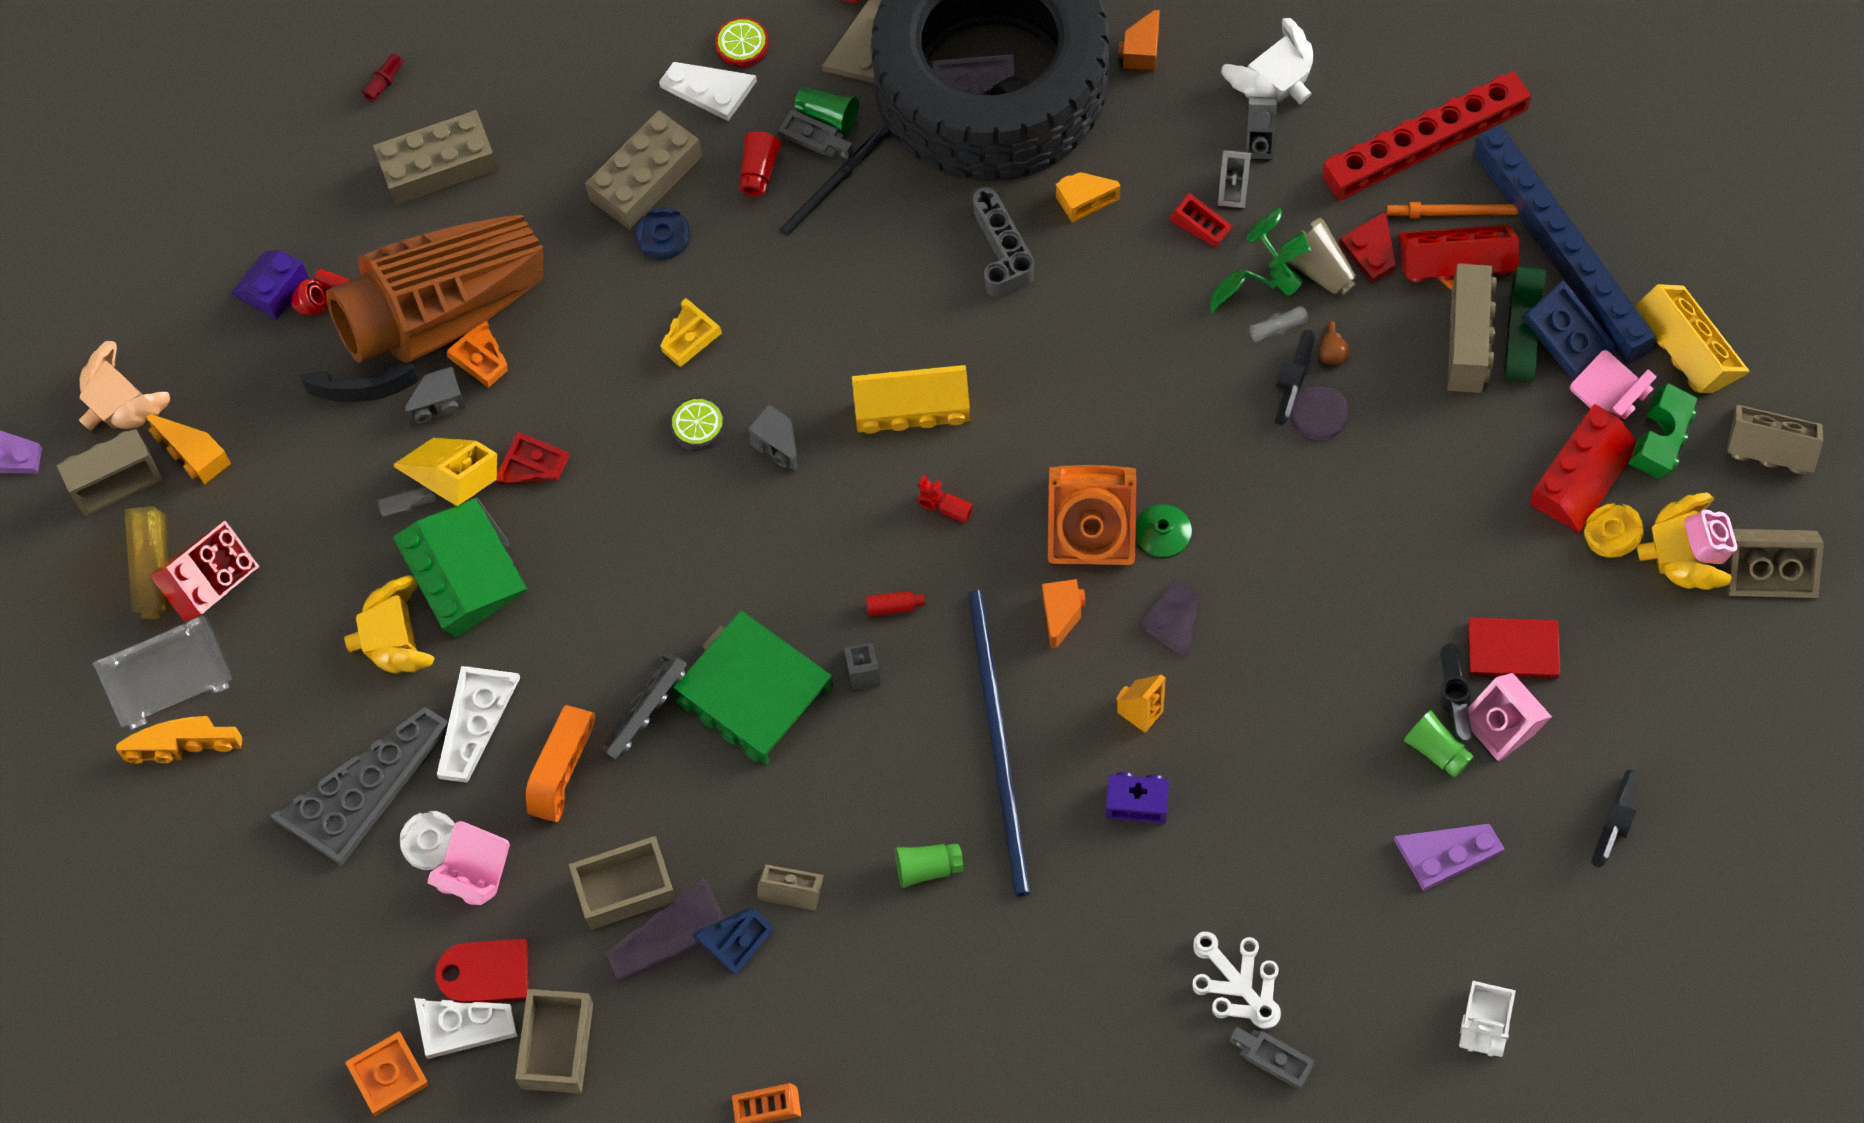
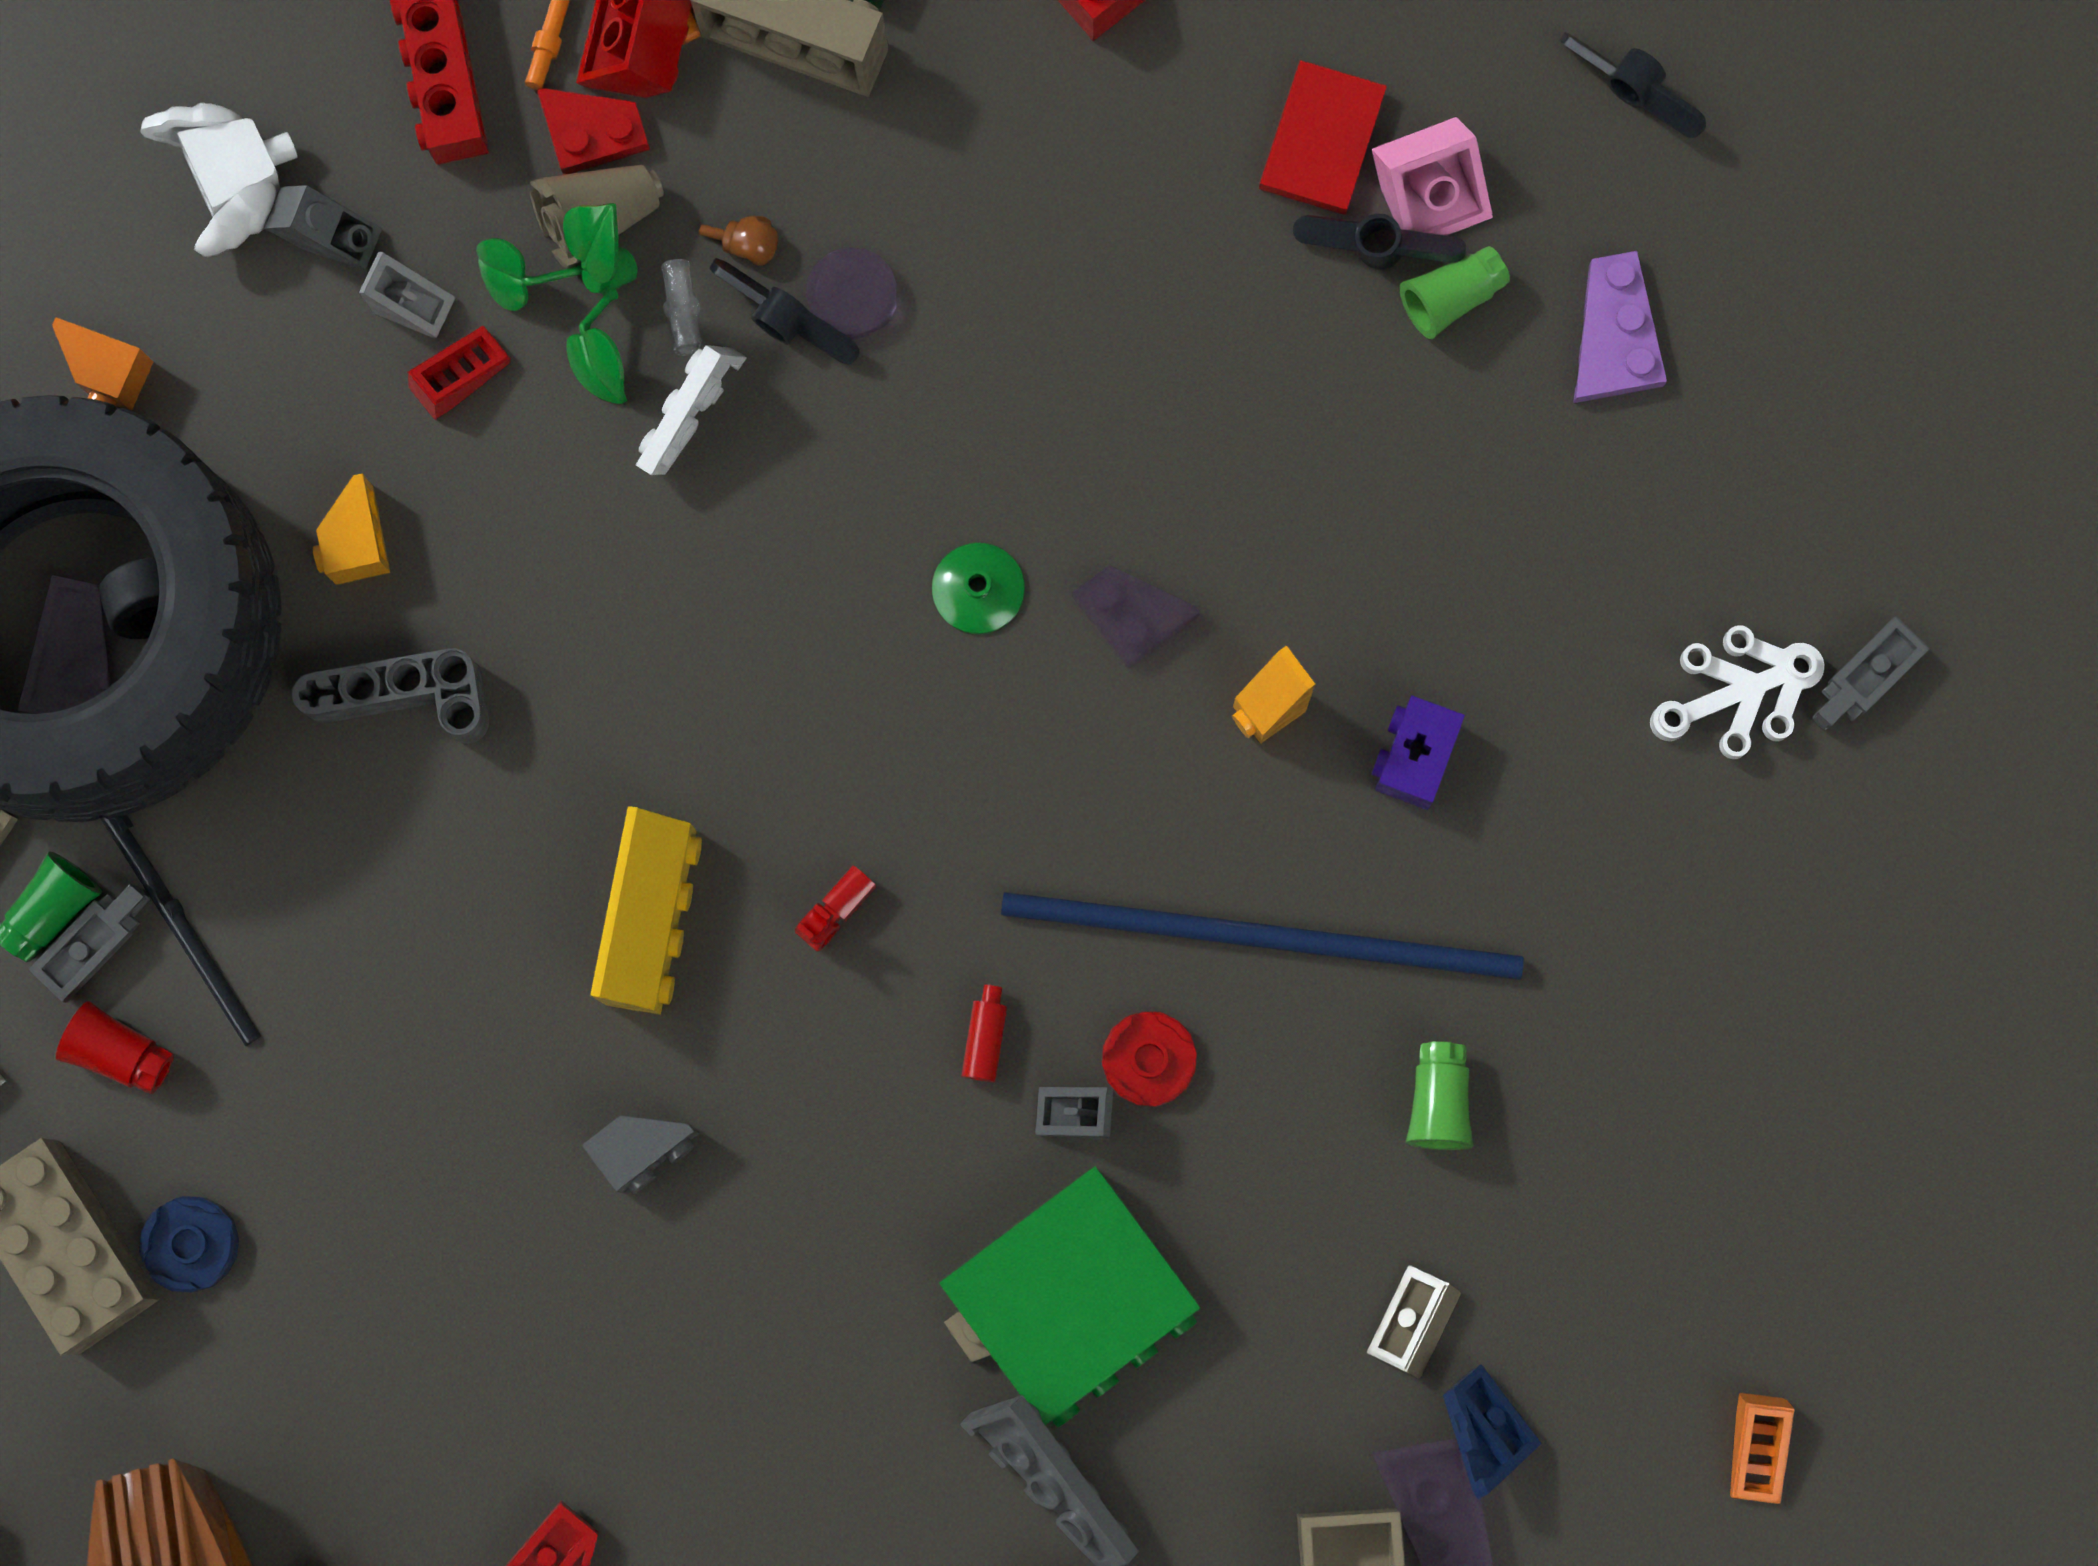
camera: 75 degrees left, 15 degrees up
yellow wing [660,298,722,367] -> none
tile [669,397,726,451] -> none
orange slope [1042,579,1086,649] -> none
orange piece [1048,465,1137,565] -> none
white piece [1459,981,1516,1057] -> none
none -> white wing [636,345,747,475]
none -> red tile [1102,1011,1197,1107]

